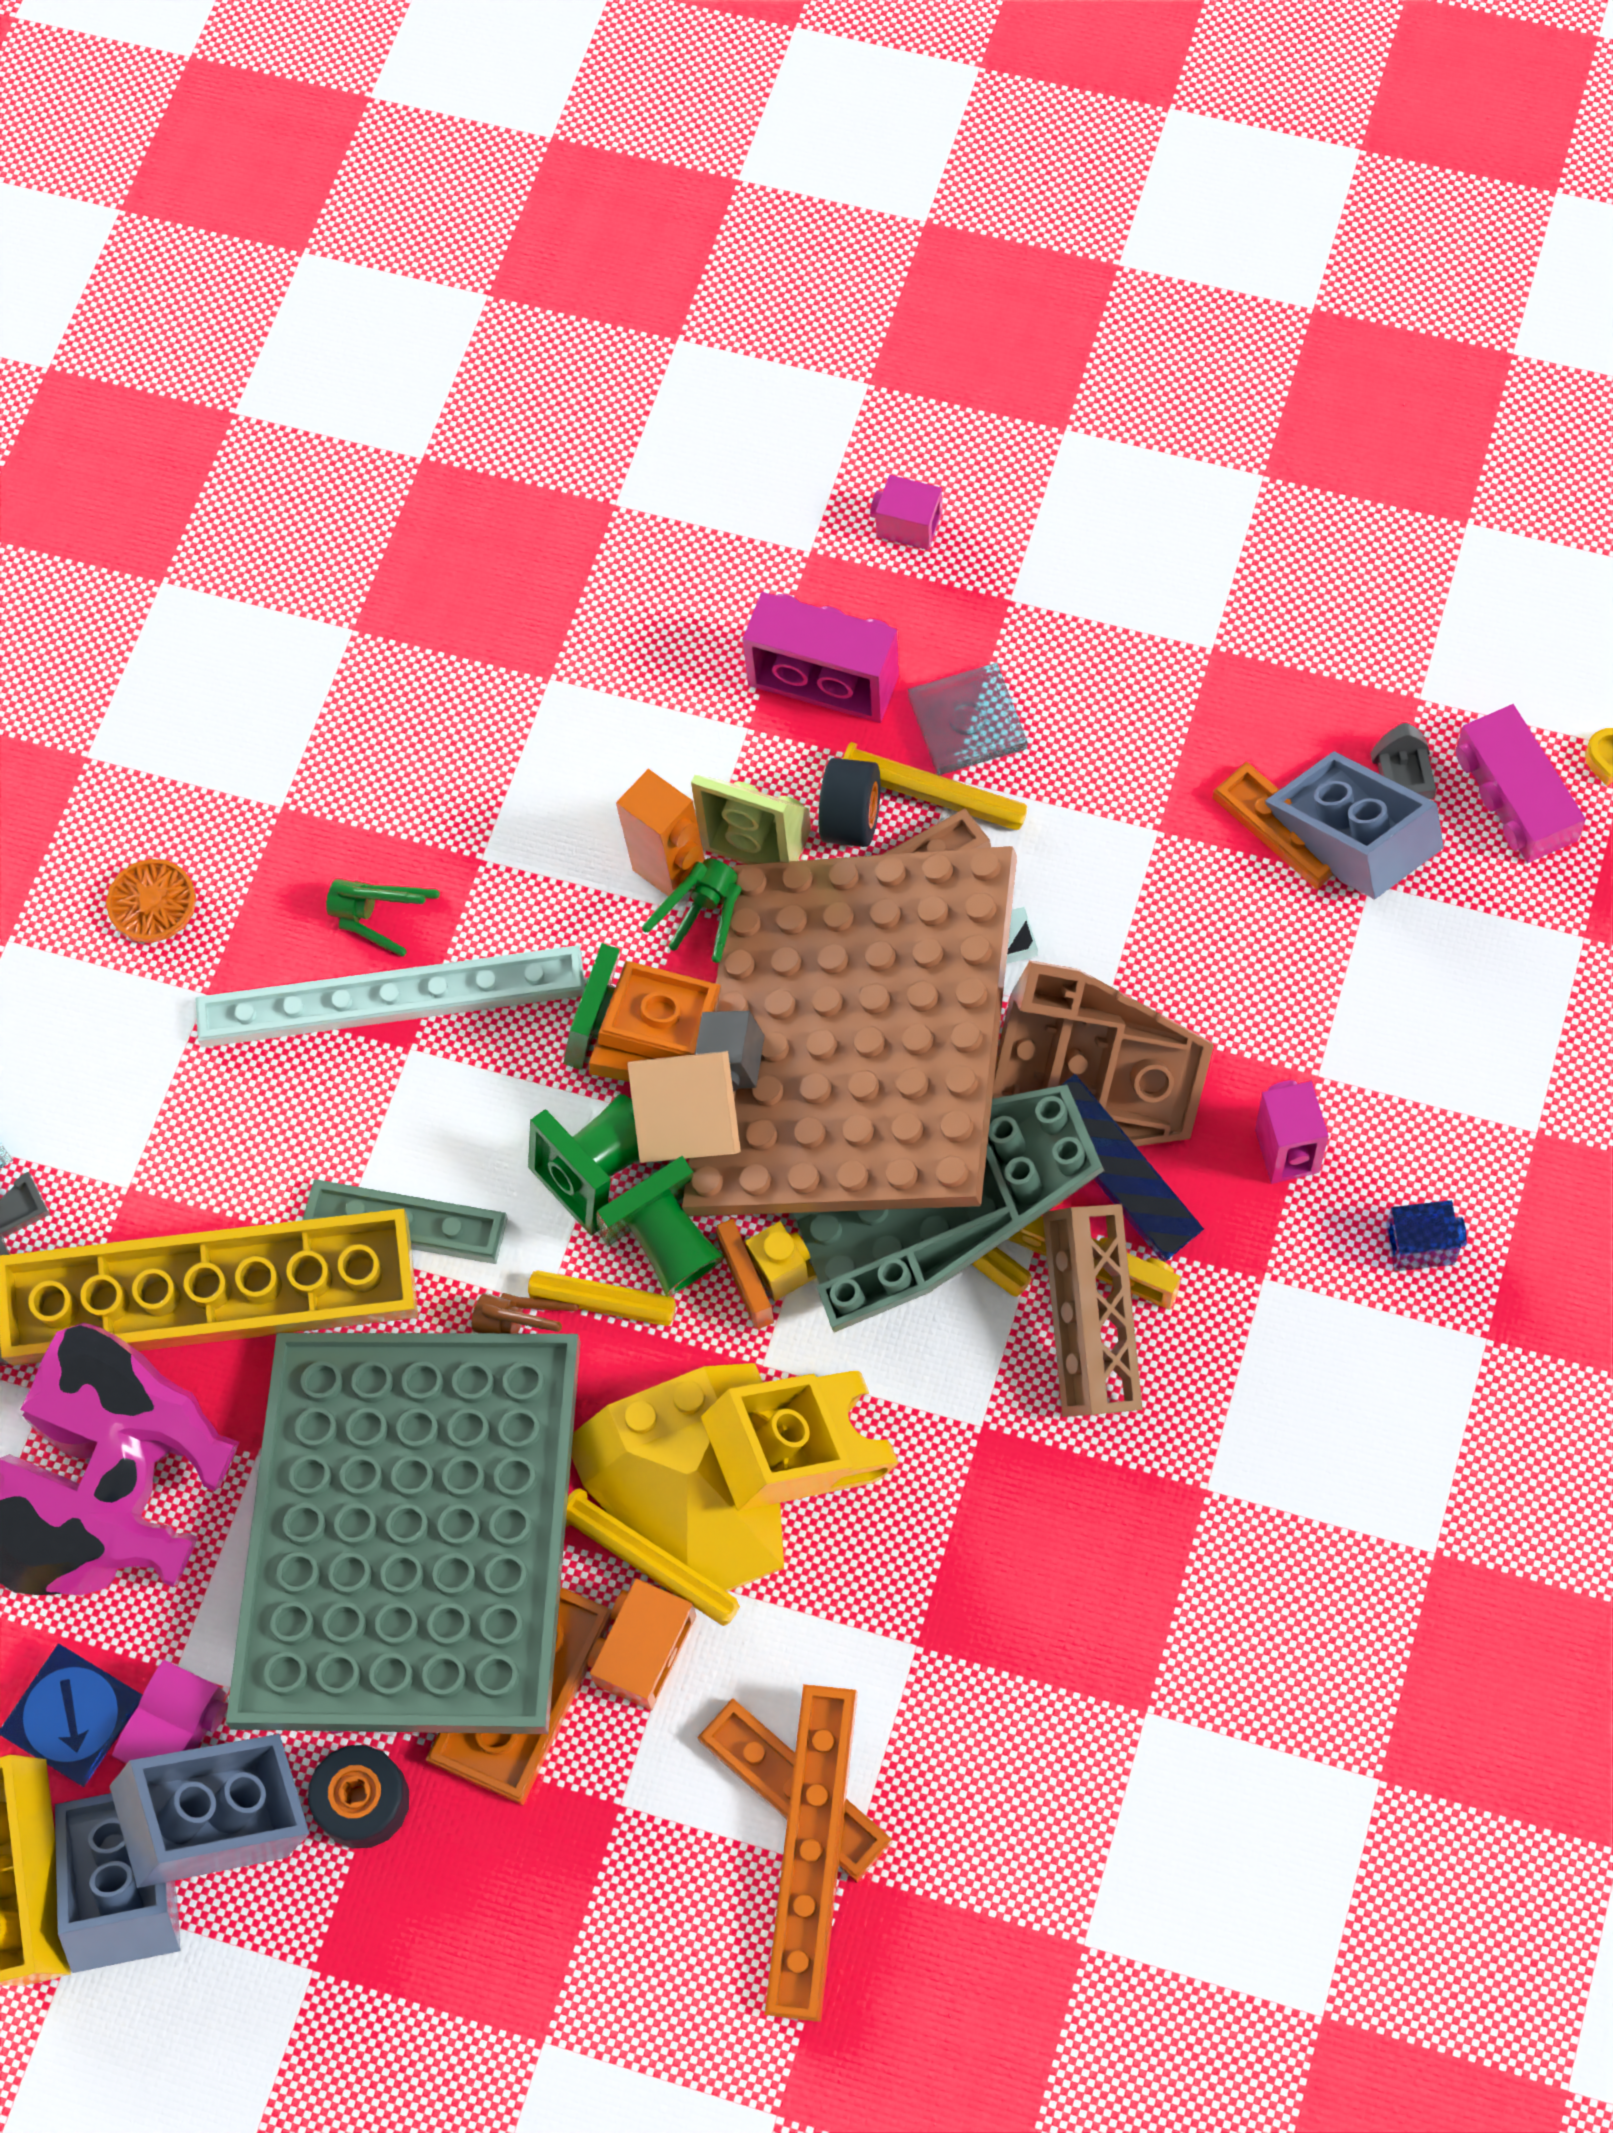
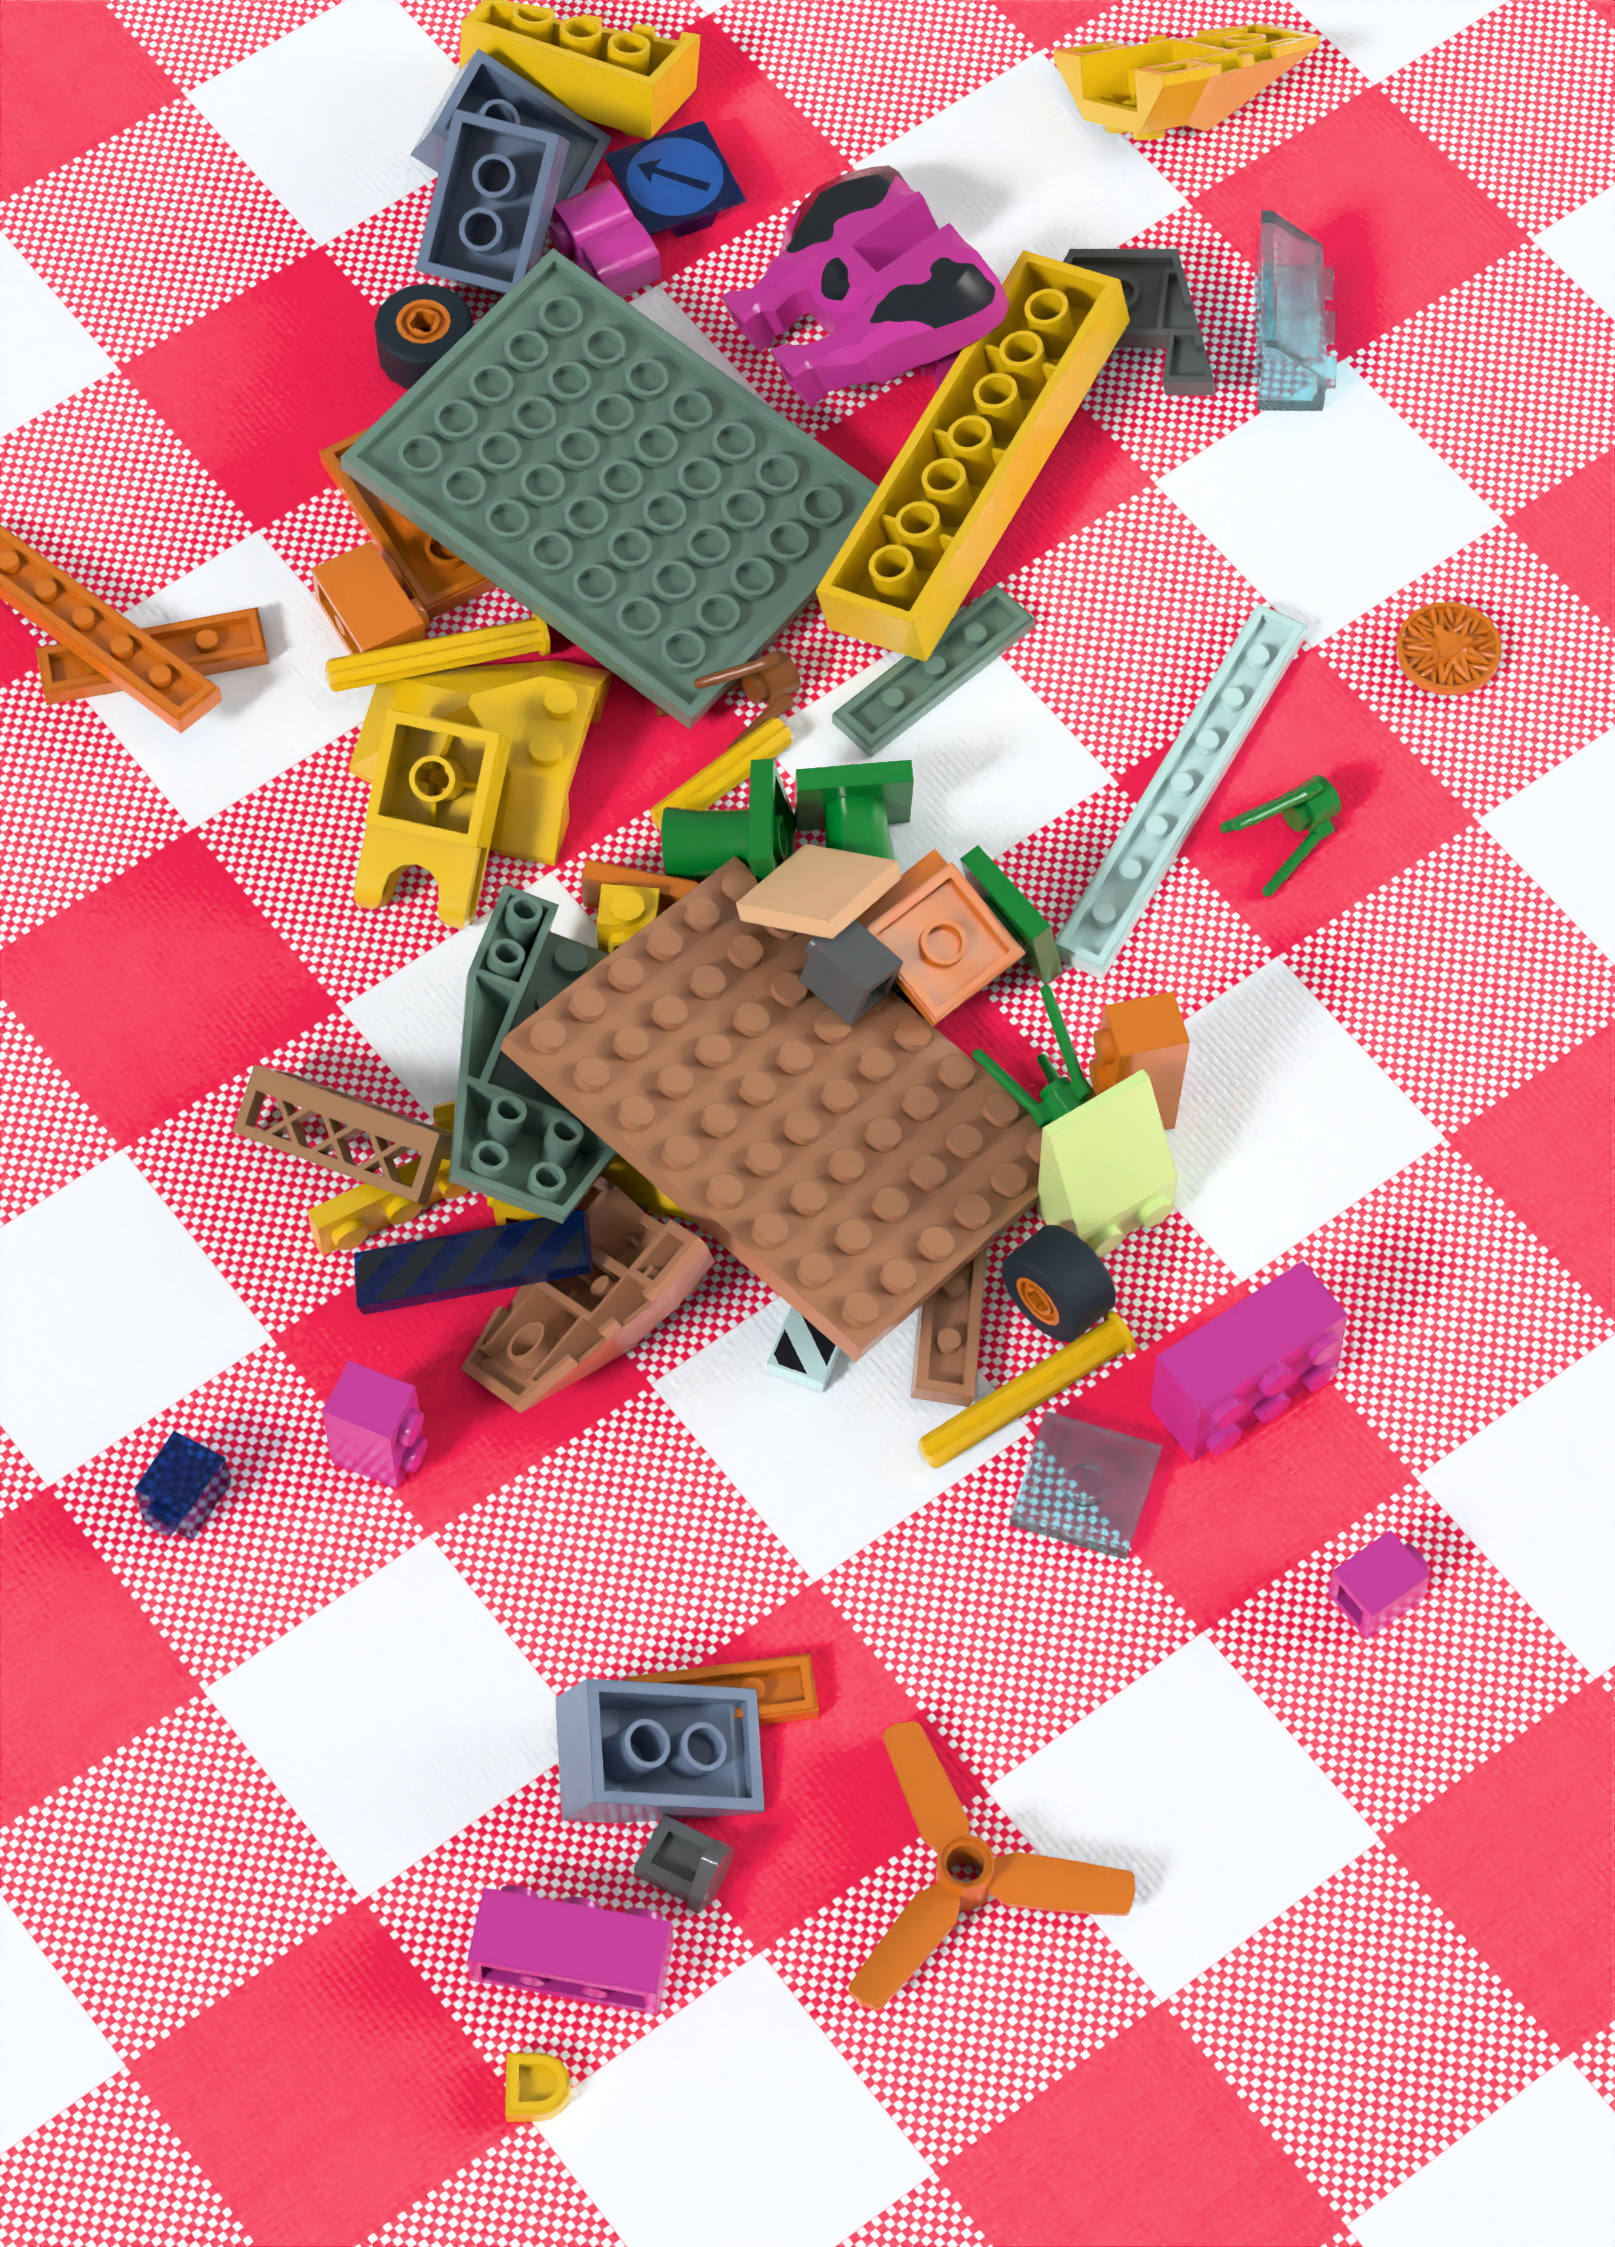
camera: 120 degrees right, 5 degrees down
none -> orange piece [848,1721,1135,2011]

